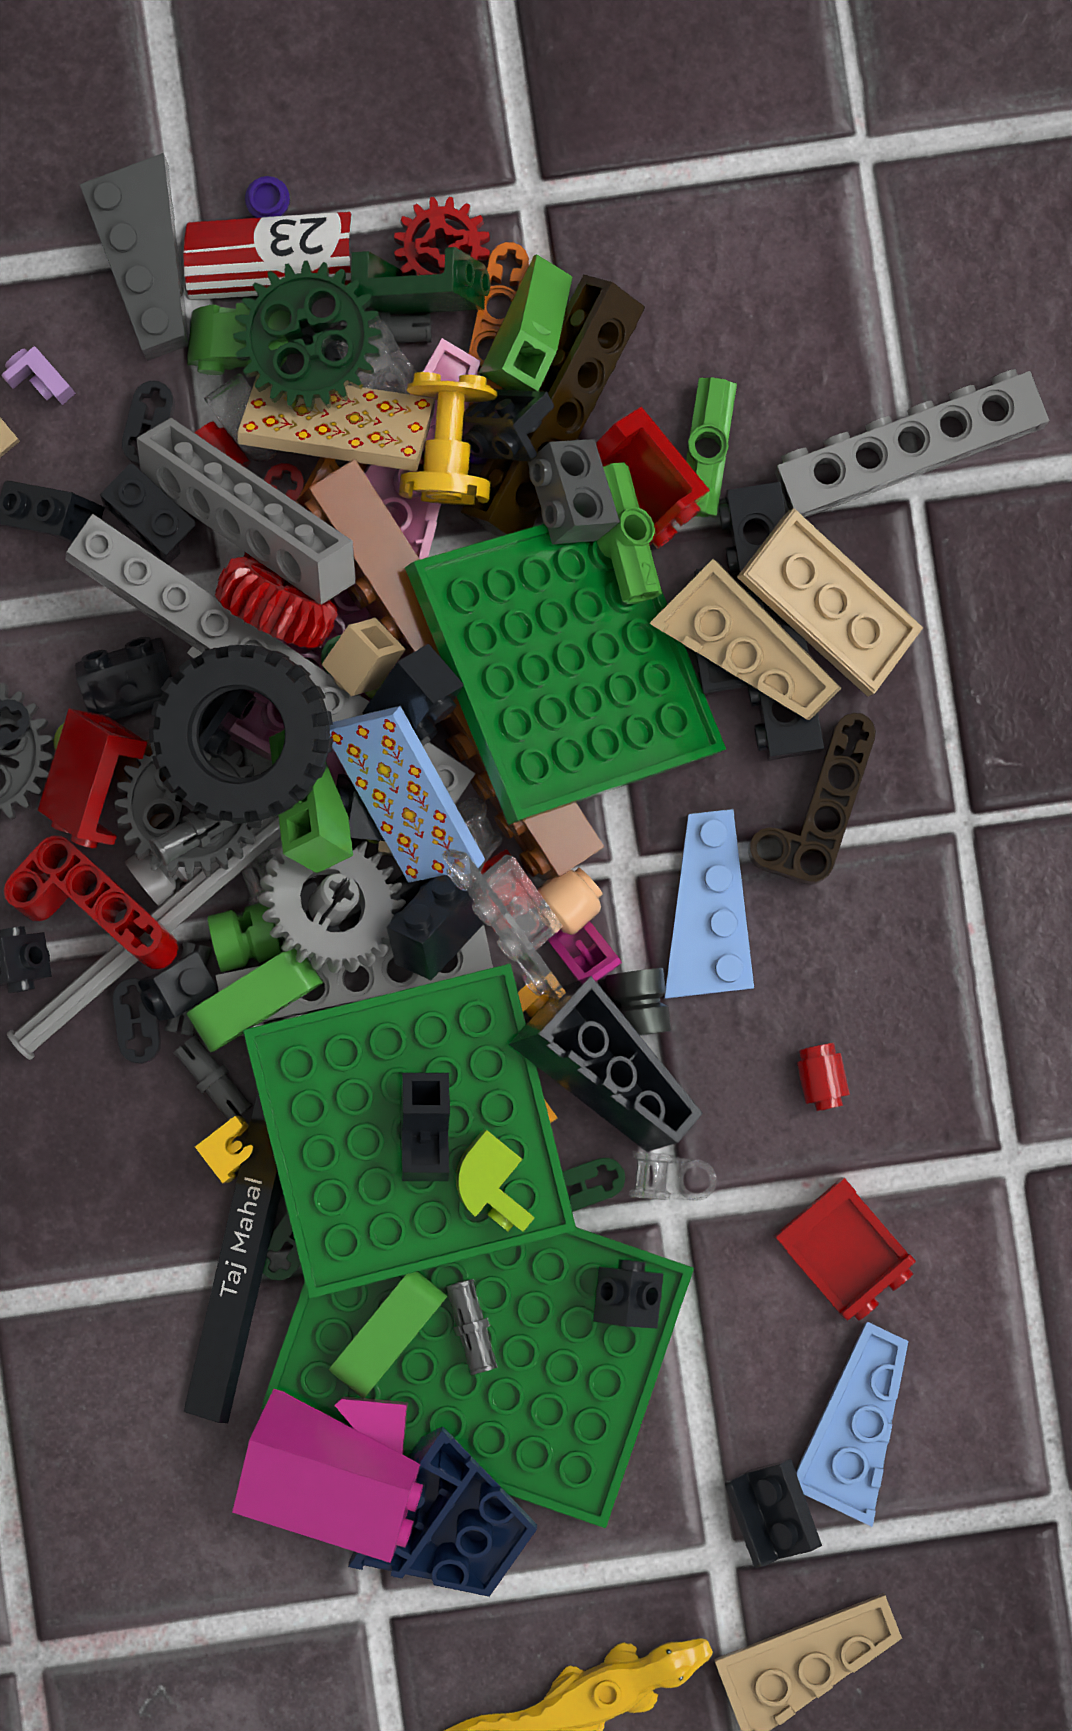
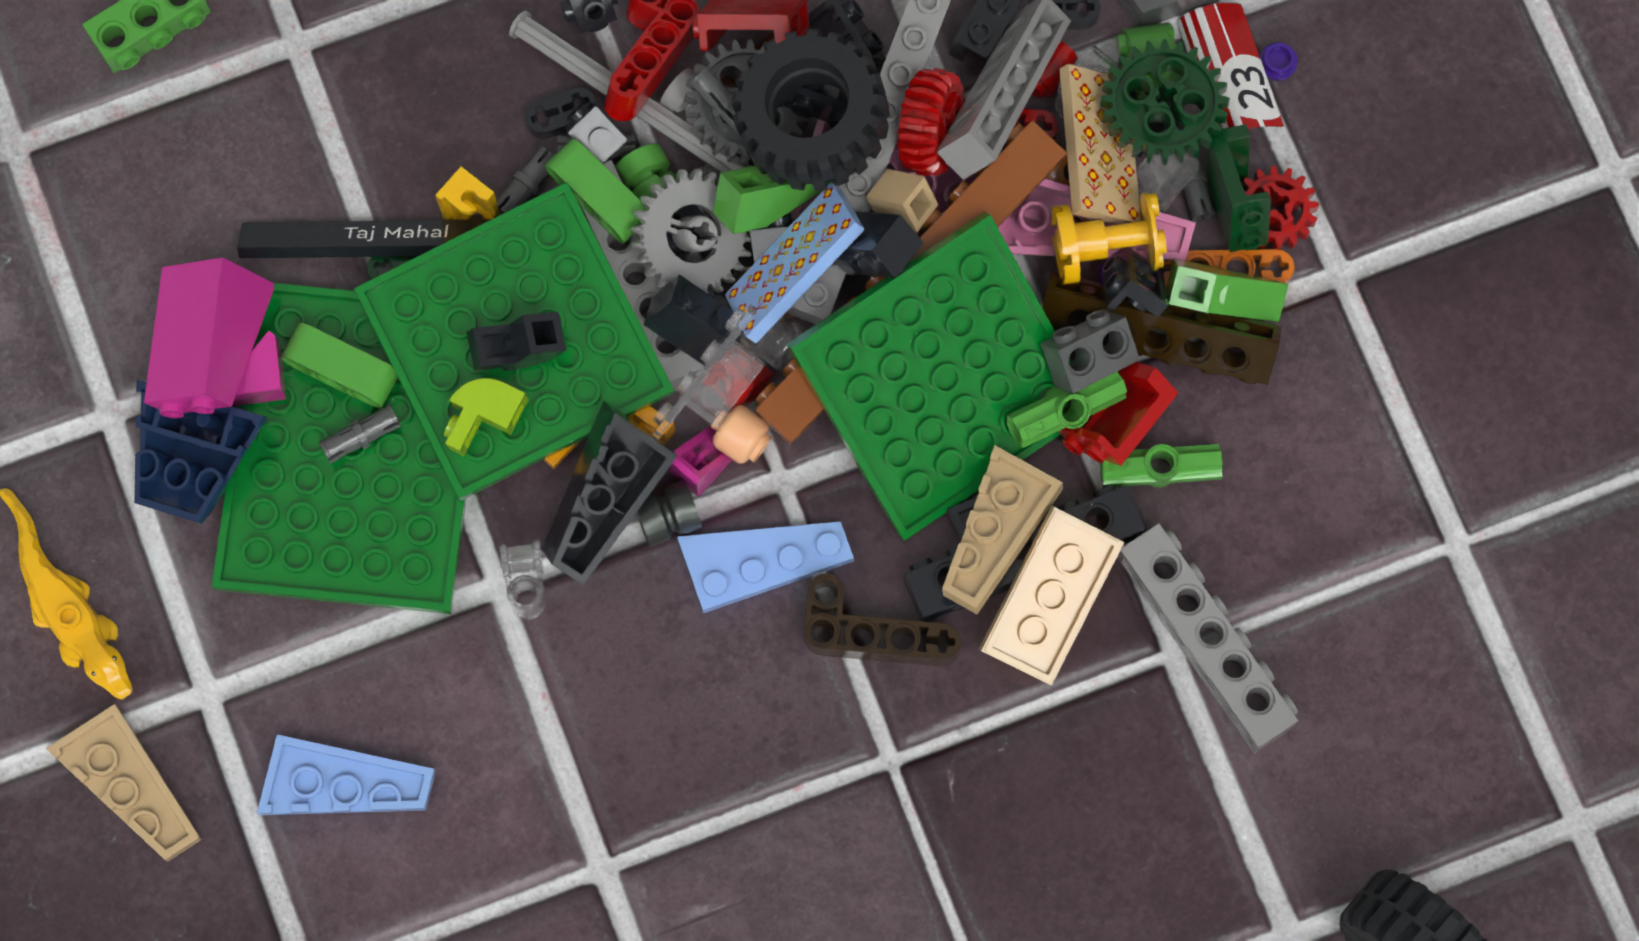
camera: 75 degrees right, 10 degrees down
dark green beam [562,1157,626,1212] -> none
black brick [593,1259,664,1329] -> none
black bracket [725,1459,822,1568] -> none
red panel [773,1177,916,1321] -> none
red brick [797,1043,850,1111] -> none

